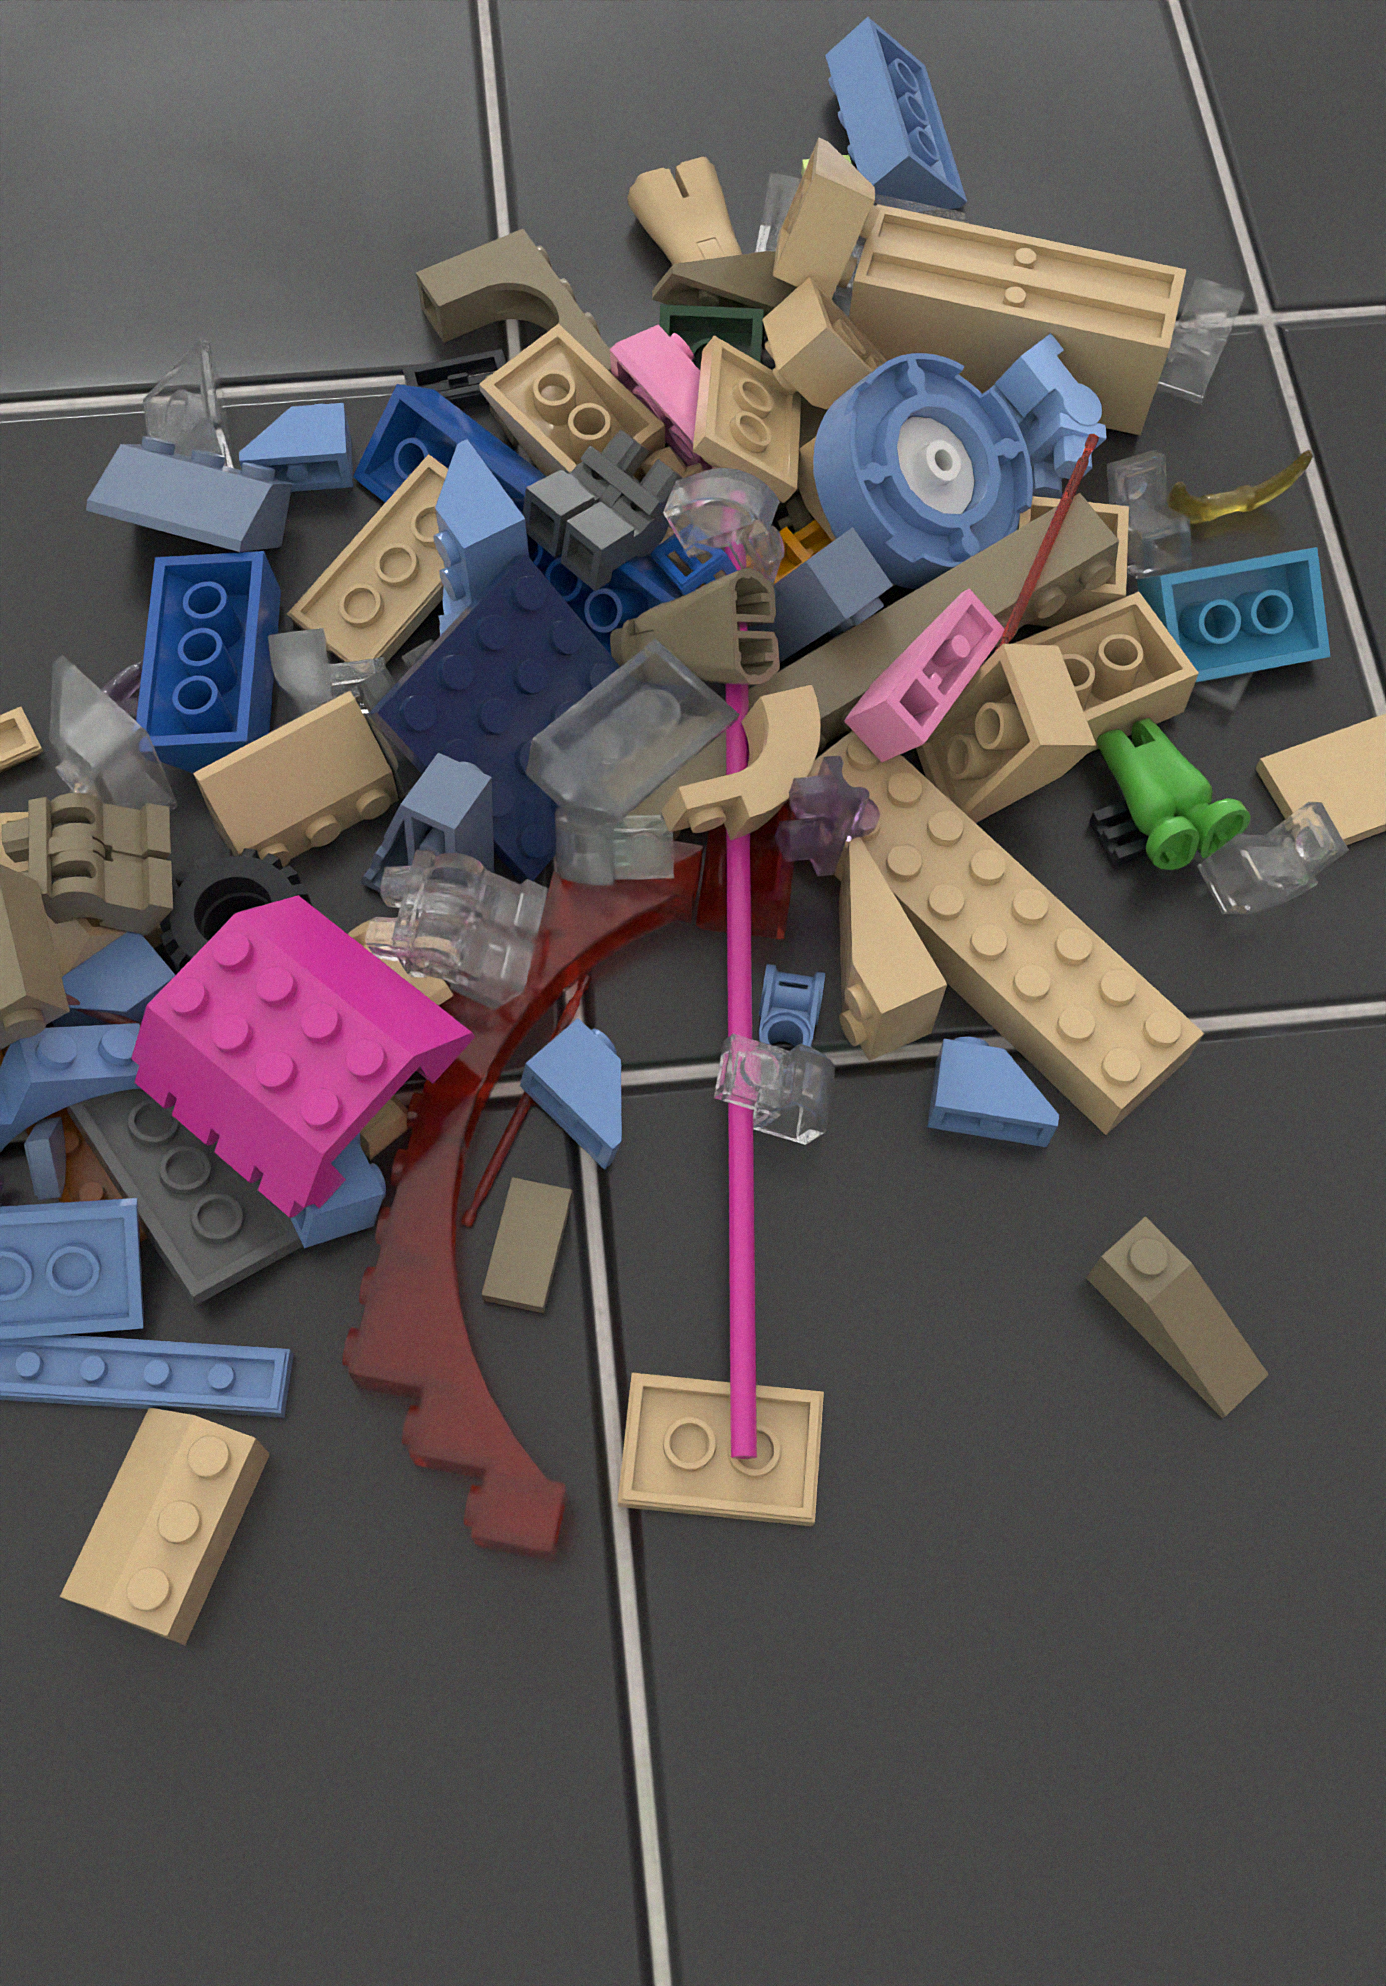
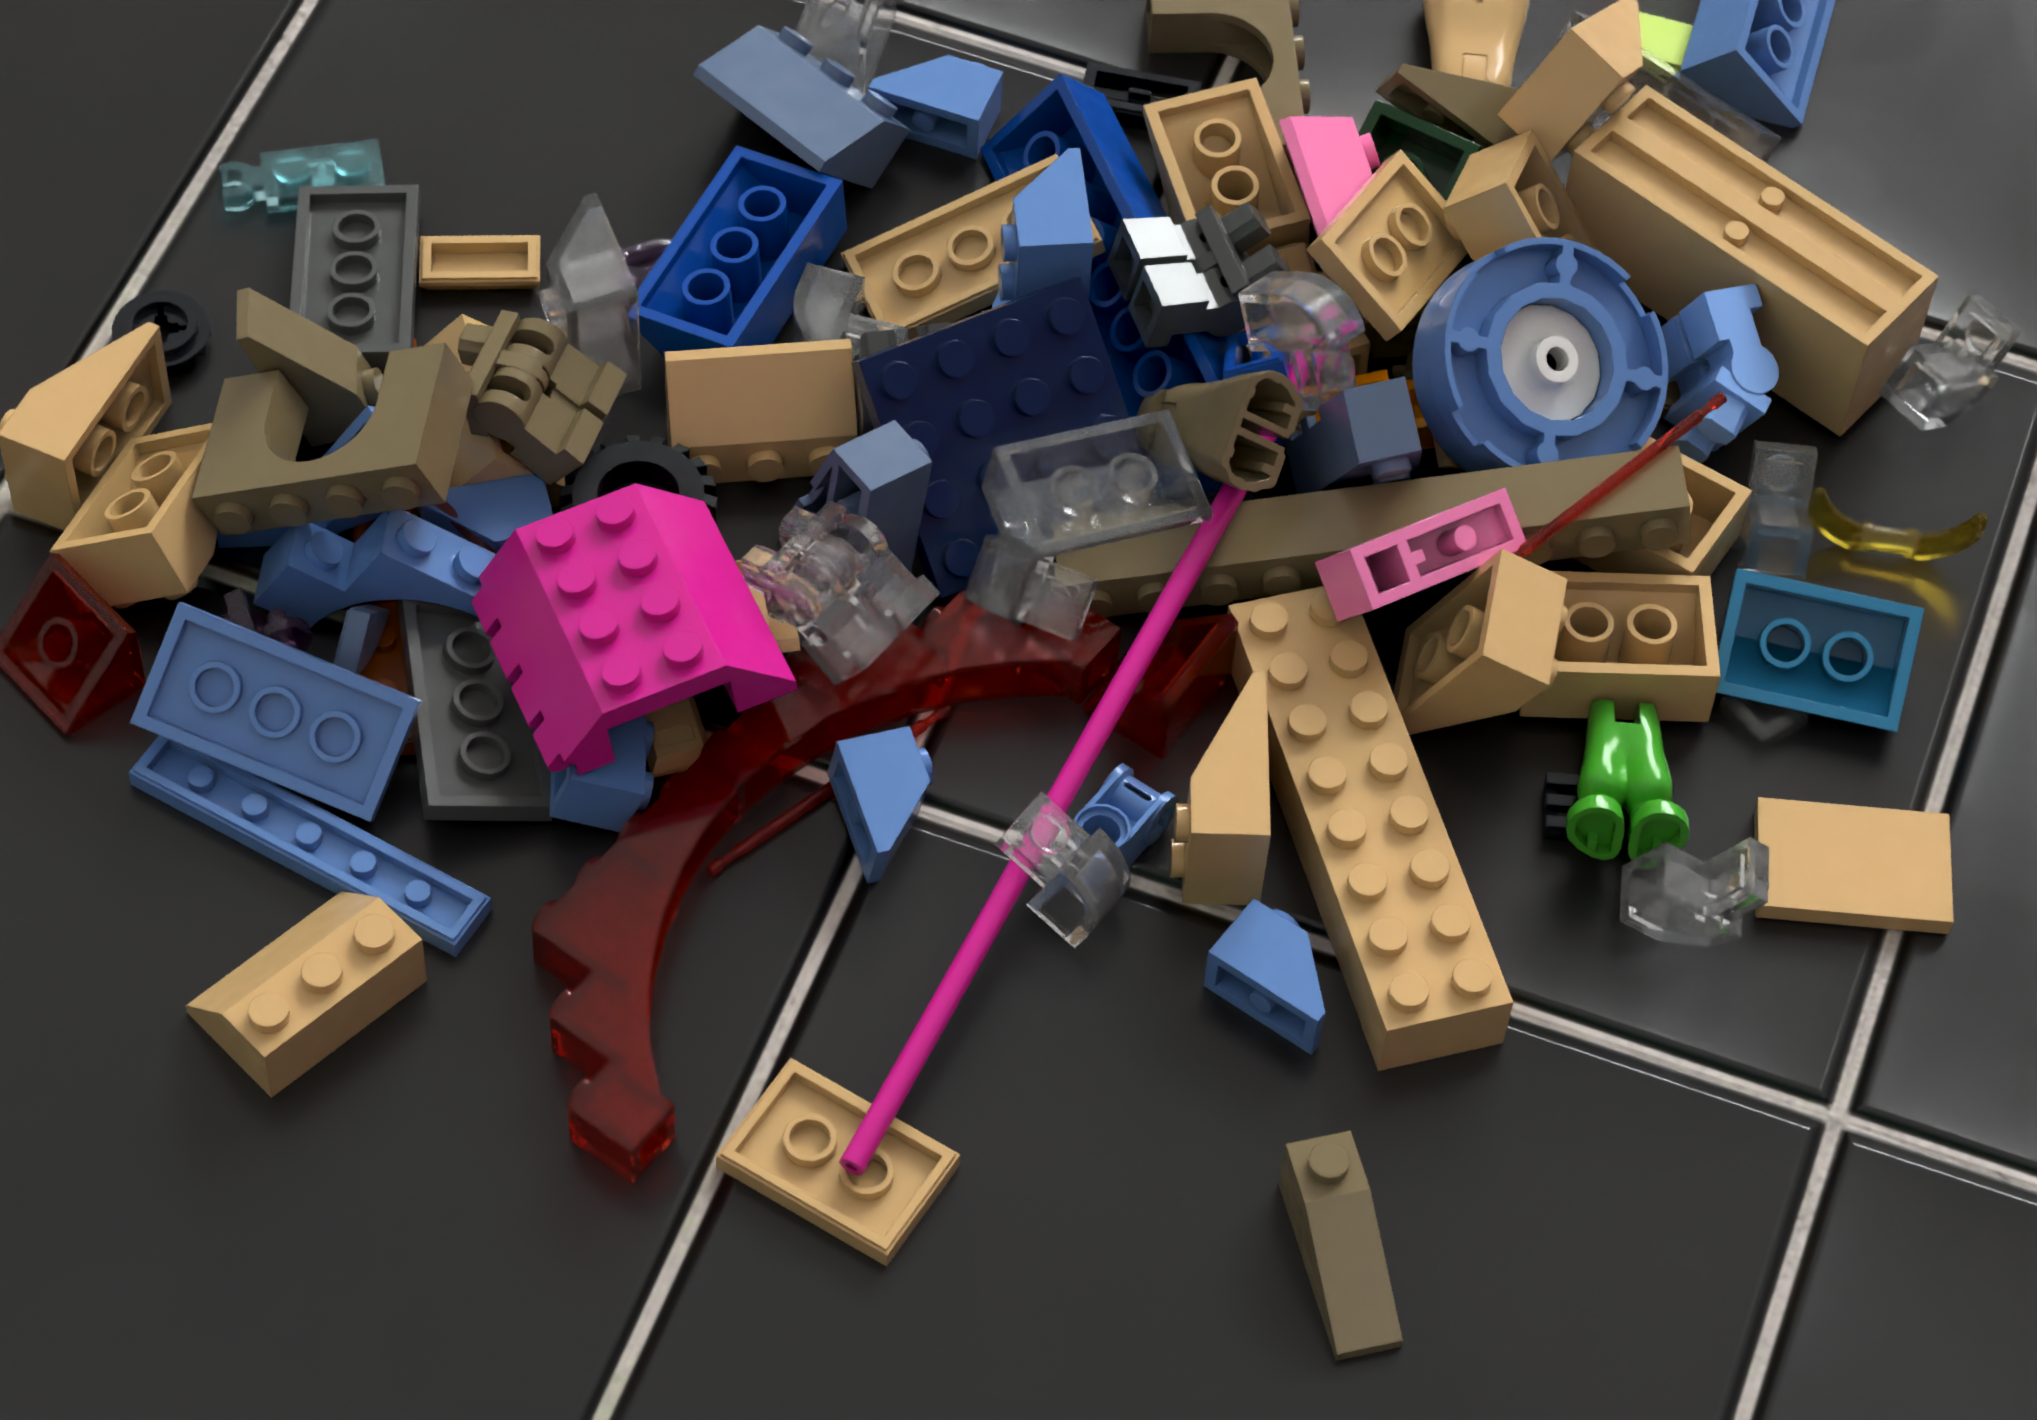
camera: 25 degrees right, 10 degrees down
dark tan tile [481,1177,573,1314] -> none
tan arch [661,685,821,840] -> none
clear purple hips [775,755,880,876] -> none

